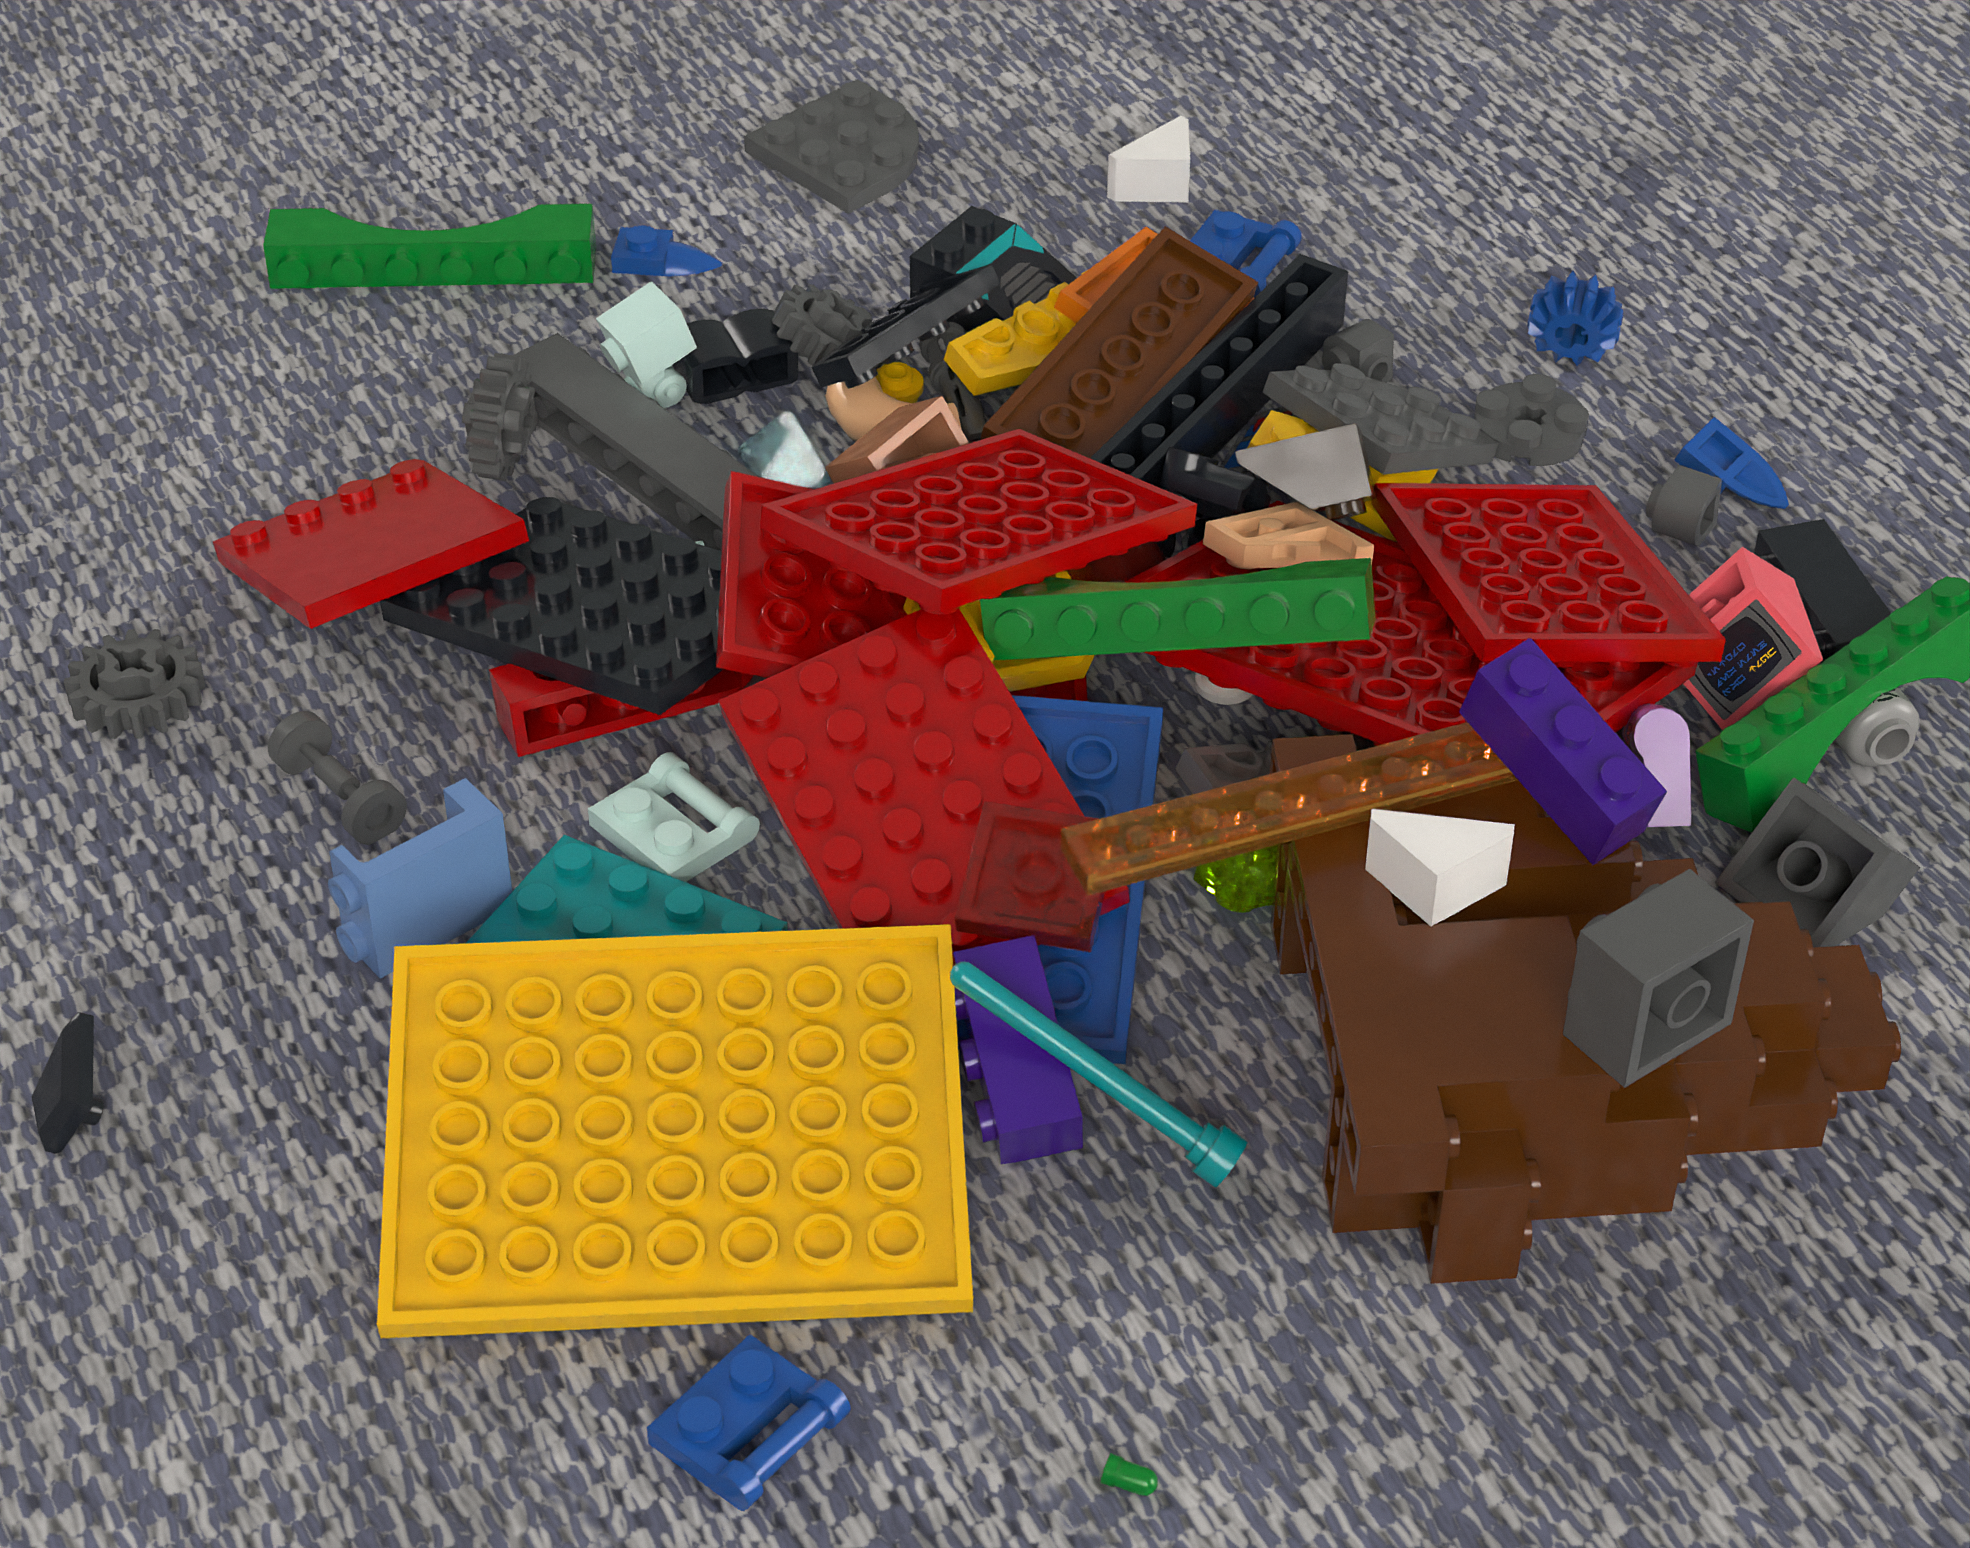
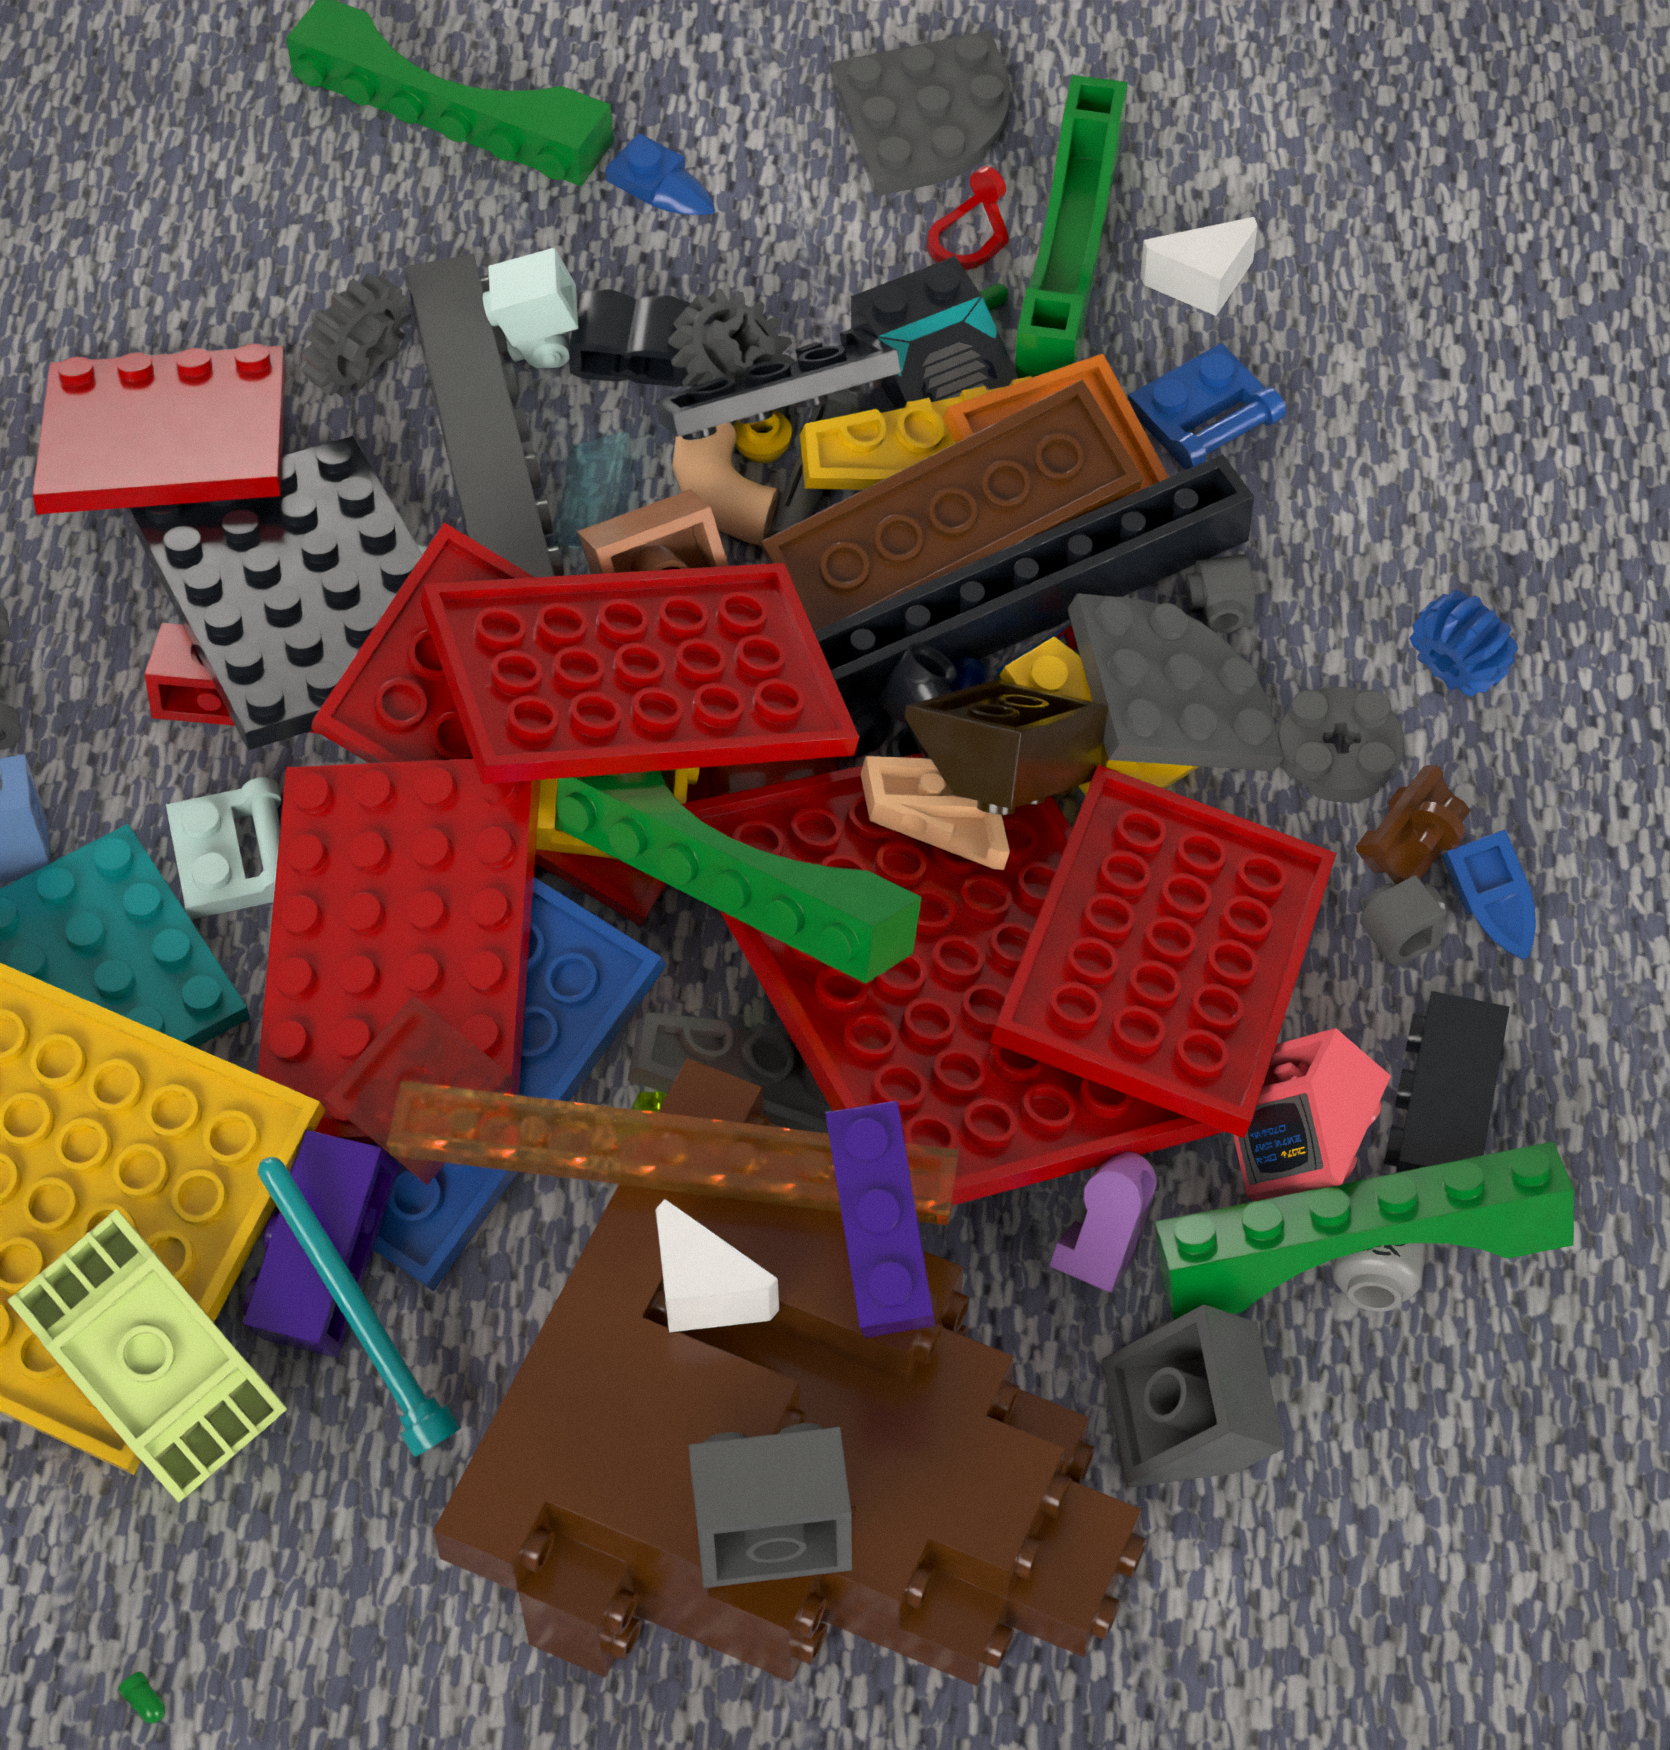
camera: 30 degrees right, 15 degrees up
none -> yellowish green plate [7,1209,287,1503]
none -> red piece [926,166,1009,271]
none -> green arch [1015,75,1128,379]
none -> reddish brown hips [1356,765,1471,885]

